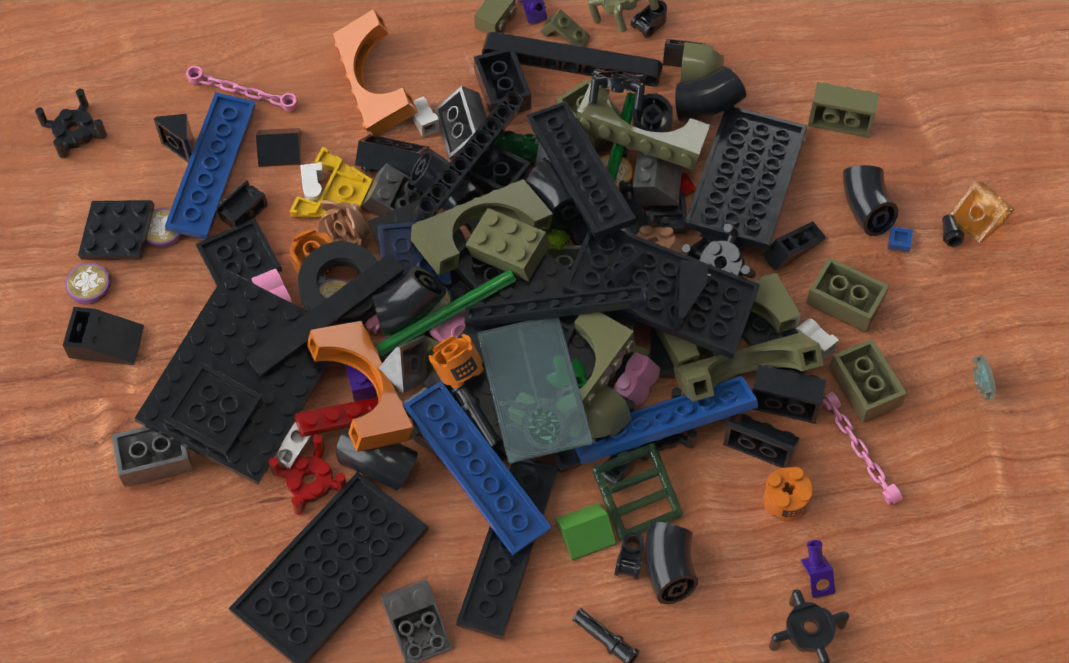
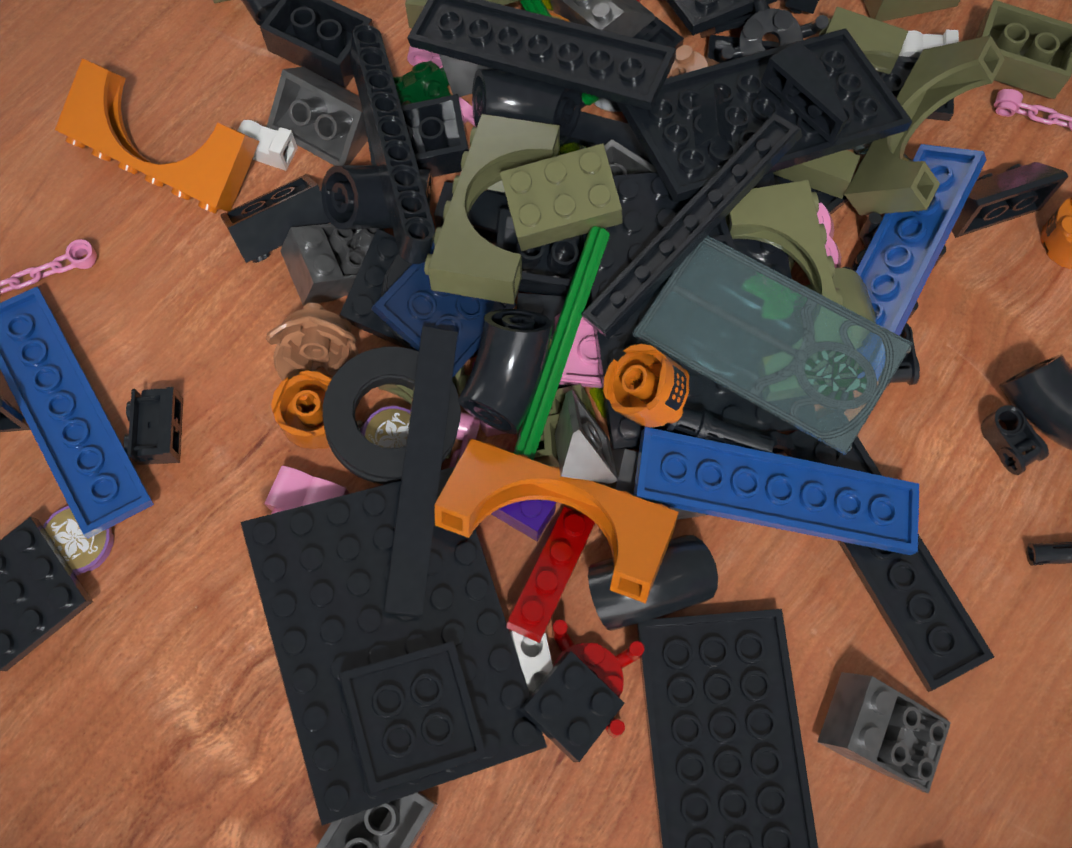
camera: 45 degrees left, 10 degrees up
black slope [63,307,144,365] -> none
tile [65,263,111,304] -> none
black plate [195,218,282,286] -> none
black slope [256,128,301,167] -> none
yellow wing [289,147,373,218] -> none
white leg [300,163,324,202] -> none
bright green slope [555,503,616,561] -> none
clear green bar [592,443,683,541] -> none
black brick [751,364,826,424] -> none
none -> black plate [519,651,625,762]

